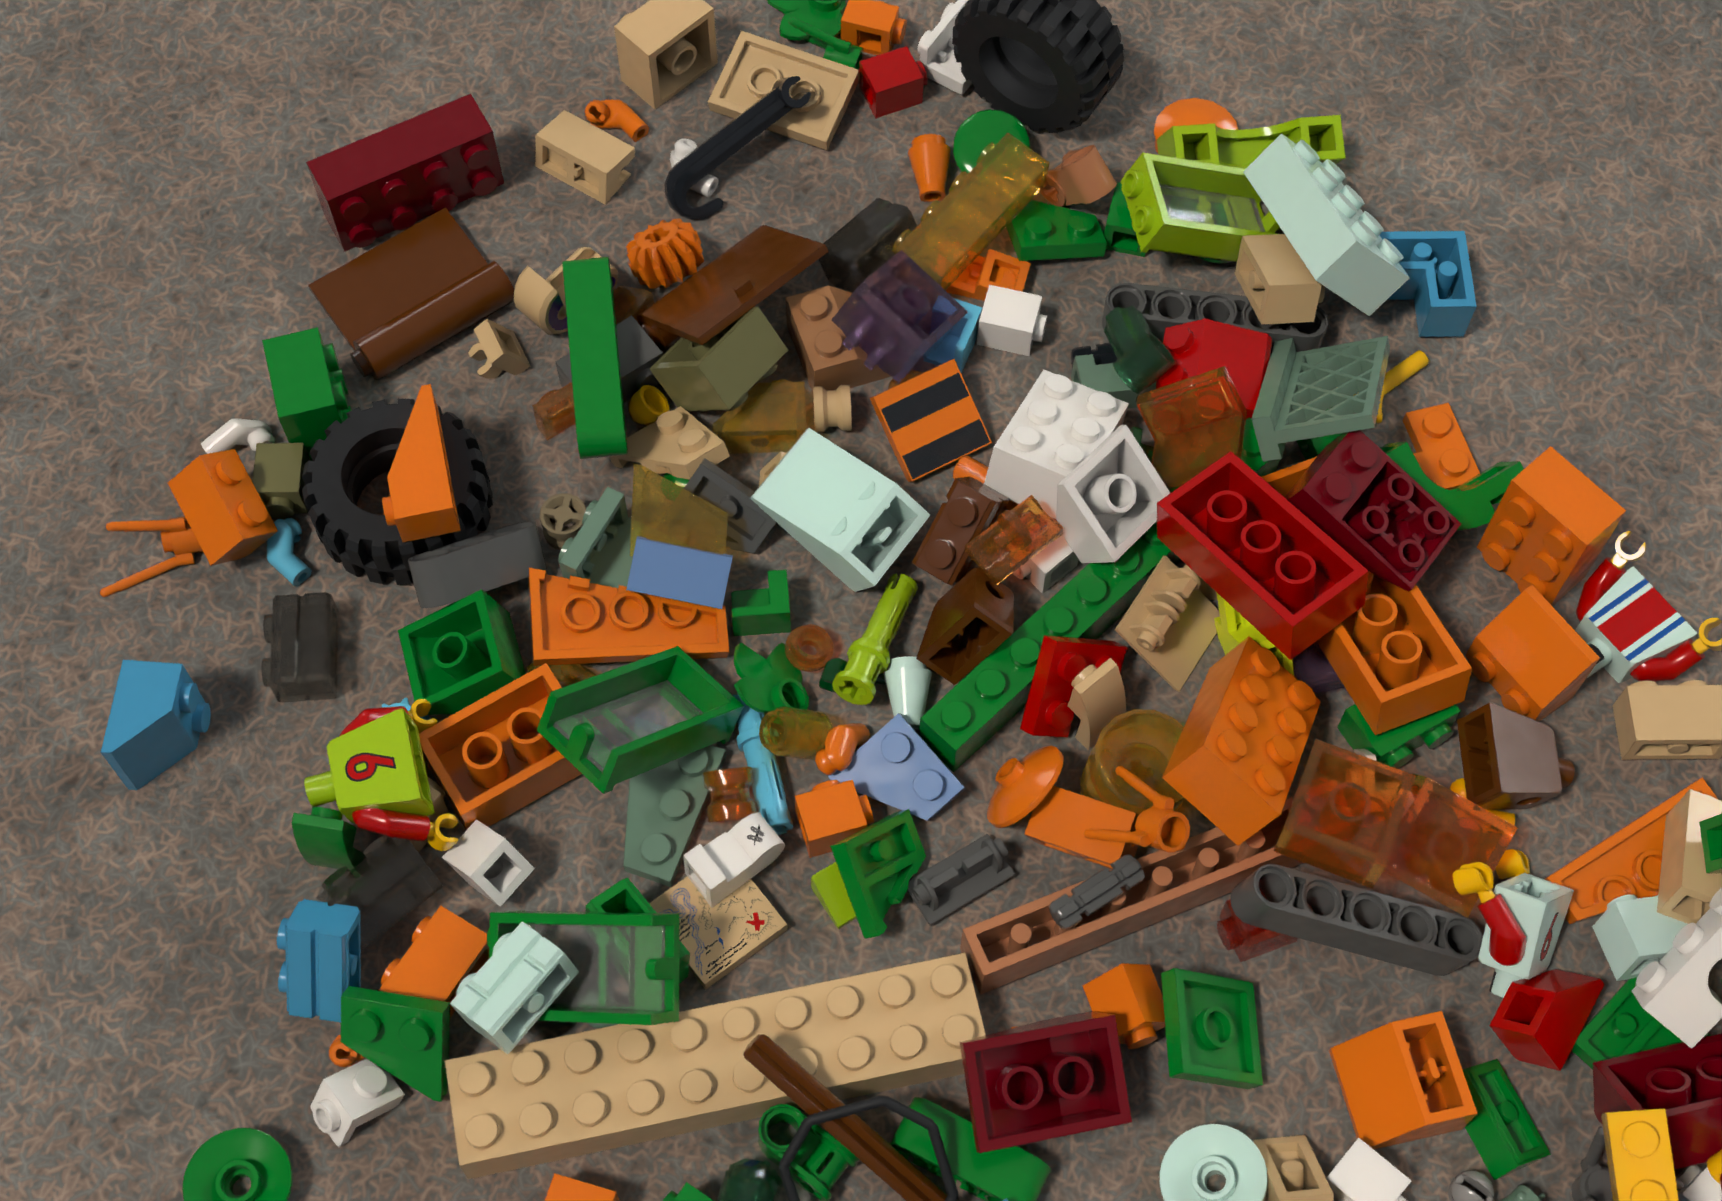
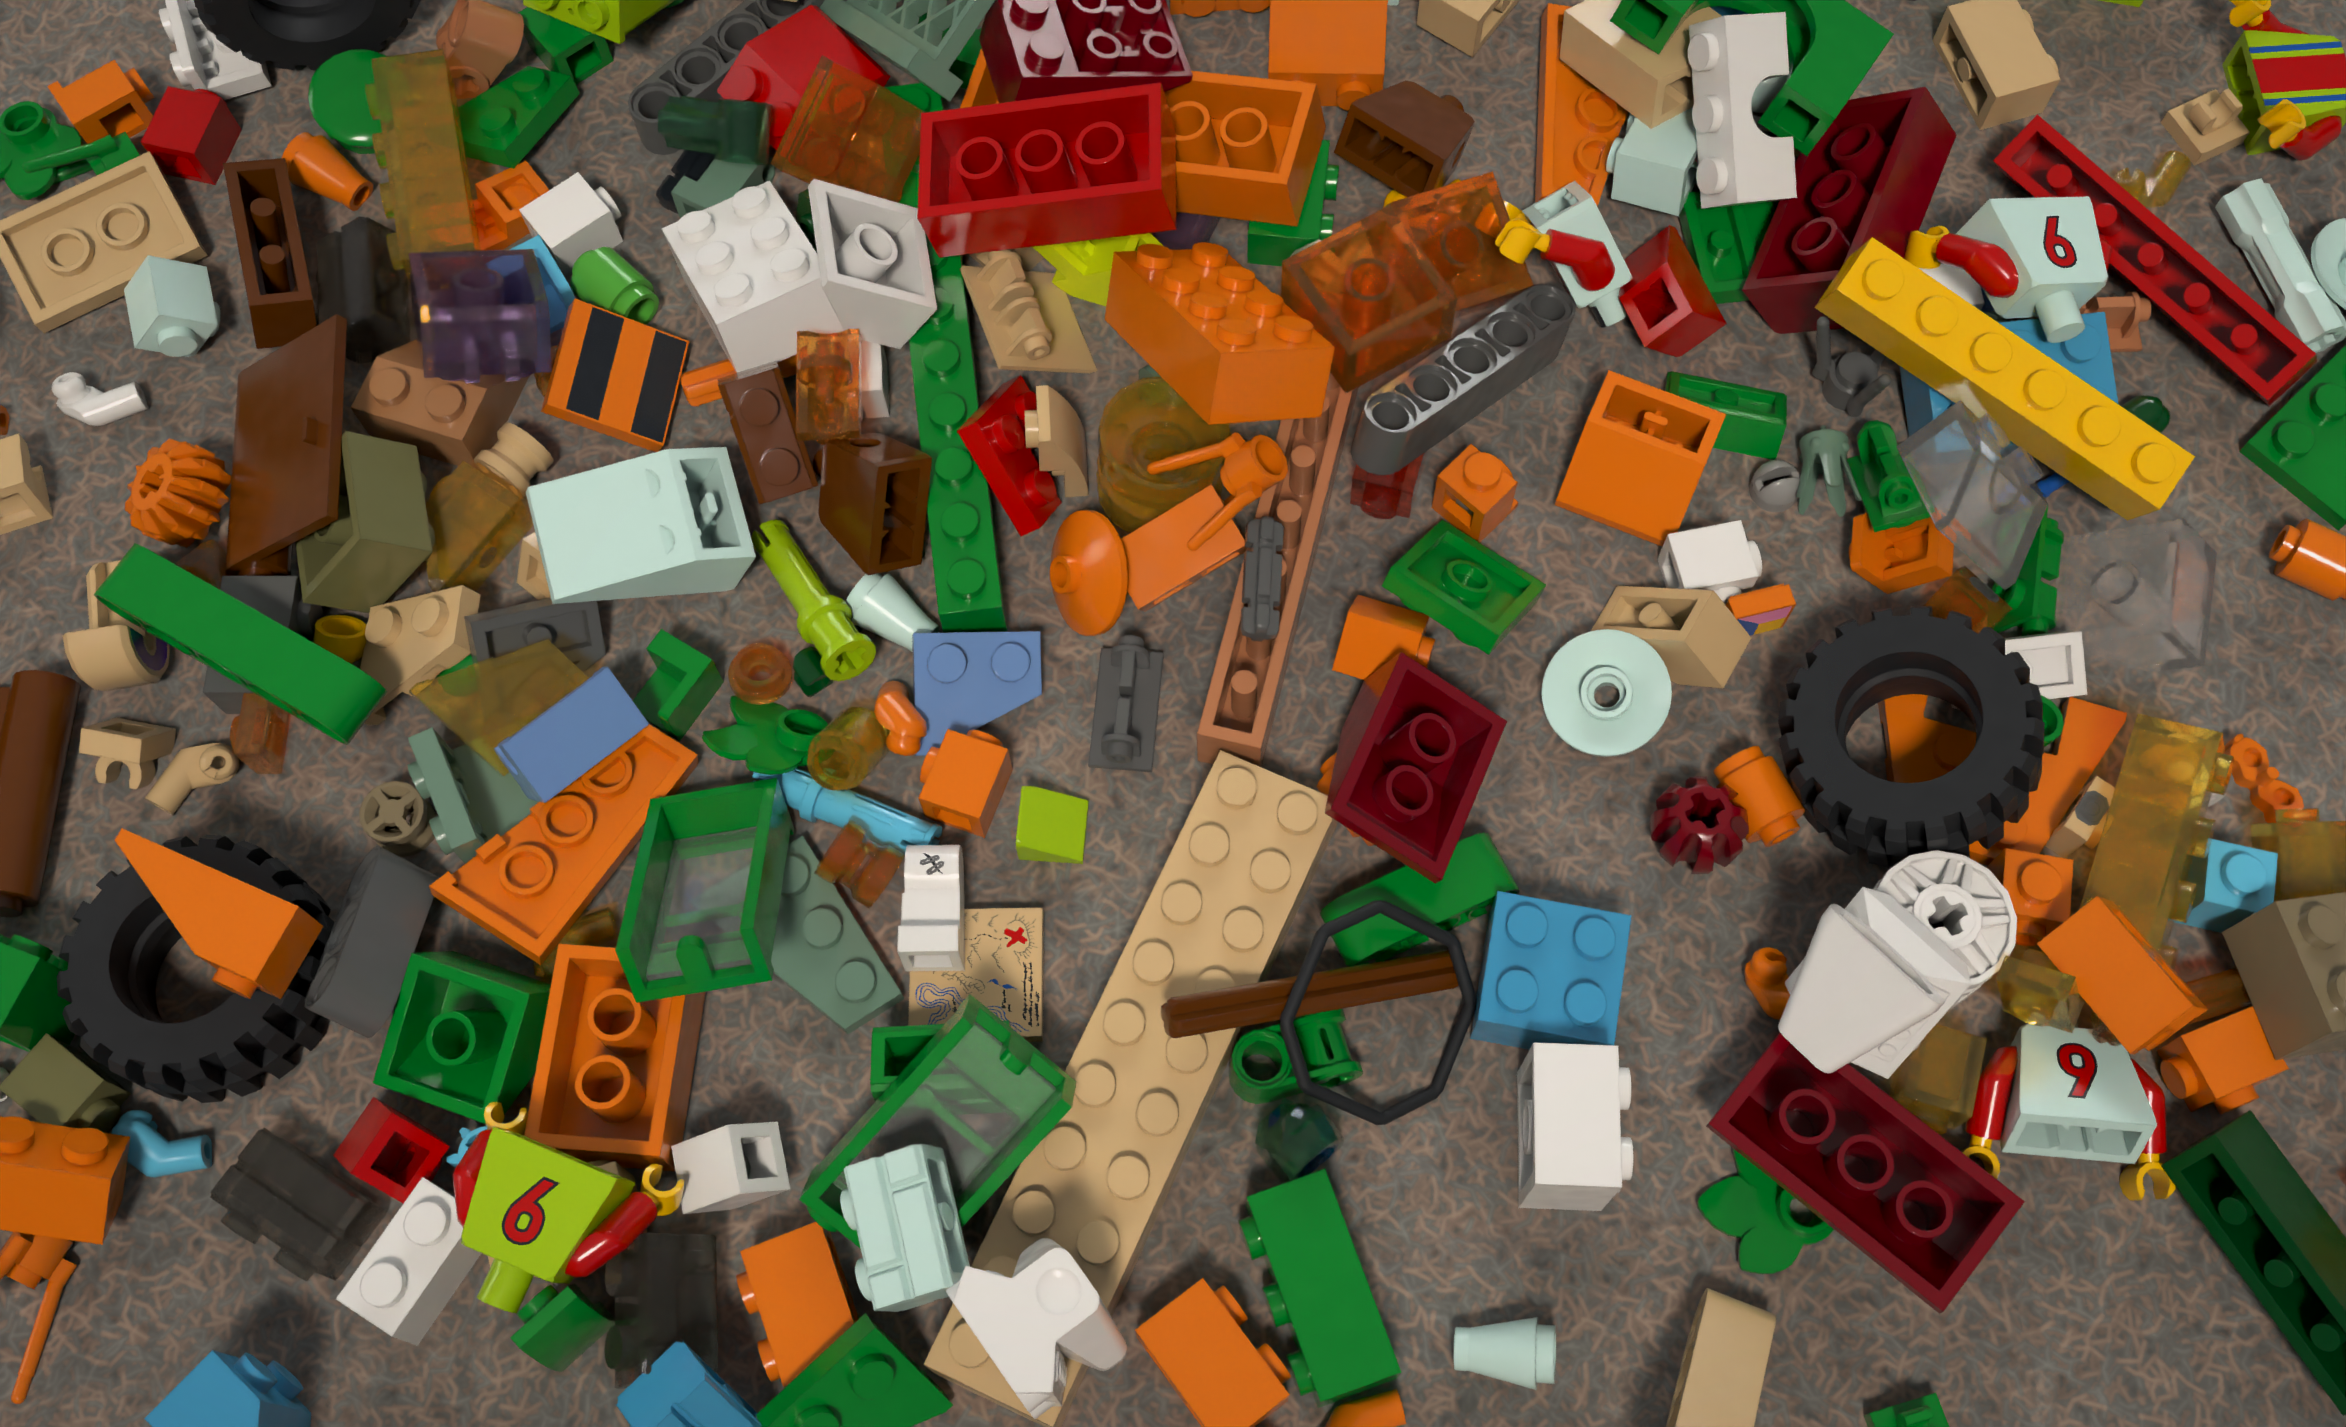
camera: 50 degrees left, 5 degrees up
black piece [664,76,811,219] -> none
green wing [830,809,926,939] -> none
none -> light aqua brick [124,255,220,357]
none -> tan arm [145,743,239,815]
none -> reddish brown brick [223,158,317,349]
none -> red brick [333,1097,450,1204]
none -> white brick [336,1177,482,1346]
none -> bright green brick [570,247,659,325]
none -> white piece [946,1238,1127,1419]
none -> orange brick [1431,444,1519,543]

